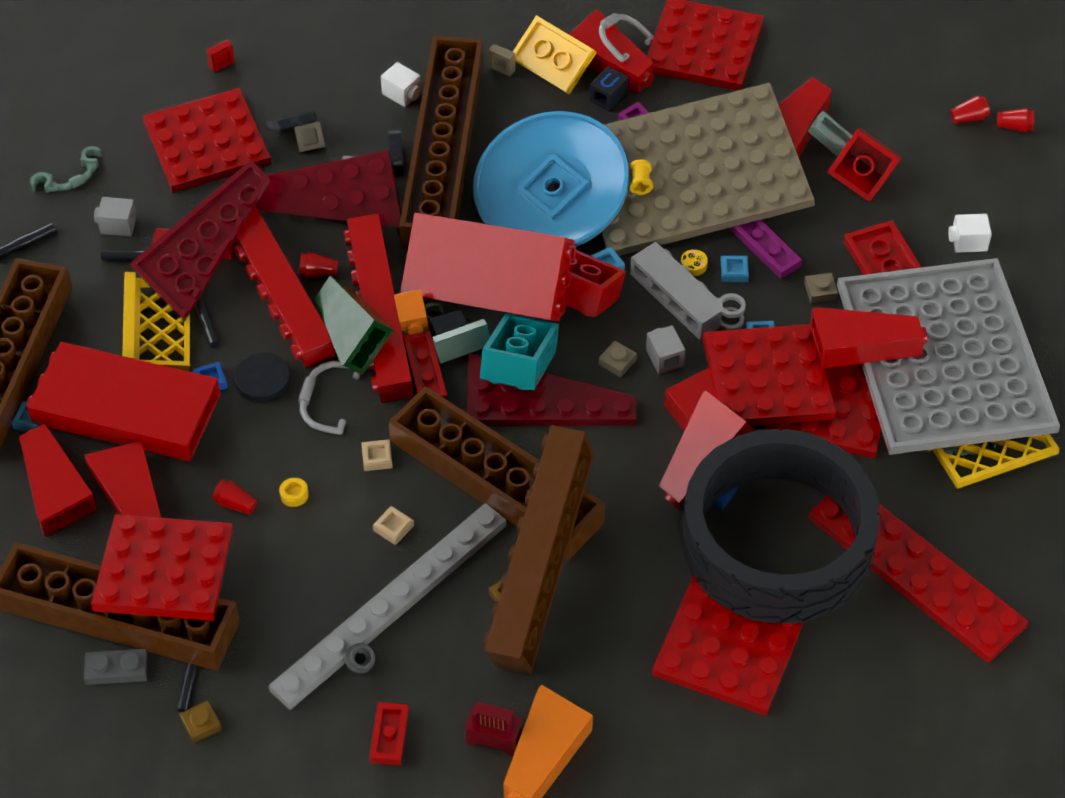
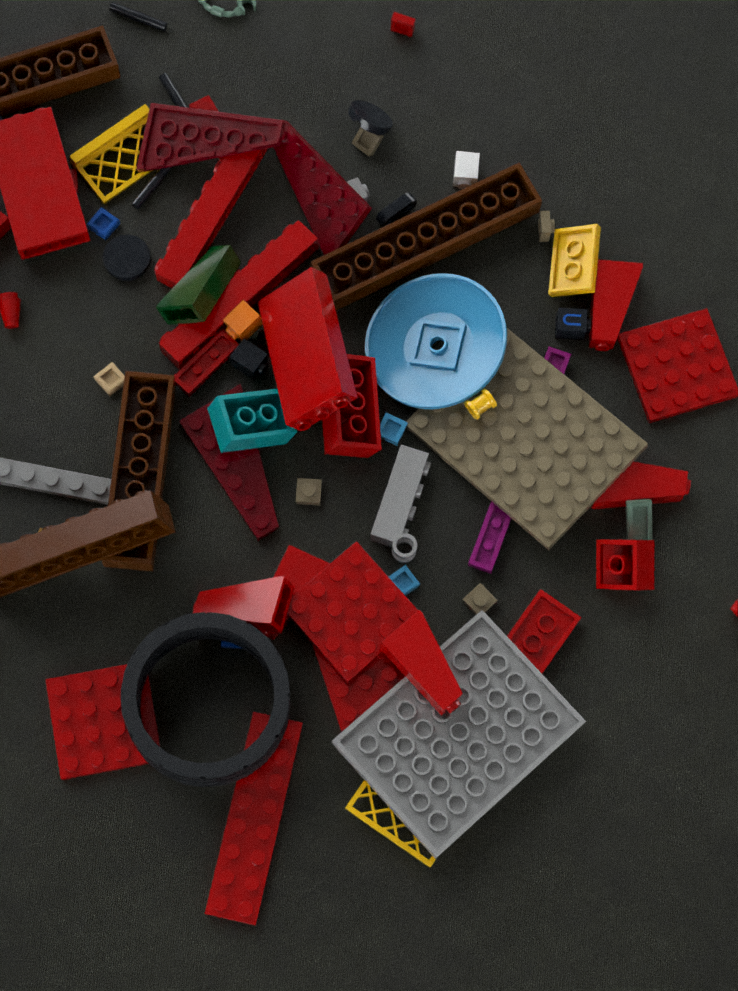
camera: 50 degrees right, 20 degrees up
light grey brick [94,197,137,237] -> none
red plate [142,88,272,193] -> none
yellow tile [279,478,309,507] -> none
red cone [298,252,338,278] -> none
light grey piece [298,361,360,435] -> none
tan tile [373,506,414,545] -> none
sand green tile [432,319,490,364] -> none
light grey piece [599,13,654,62] -> none
light grey brick [646,325,685,374] -> none
yellow tile [681,249,708,276] -> none
dark azure tile [720,256,749,282] -> none
white brick [948,214,992,253] -> none

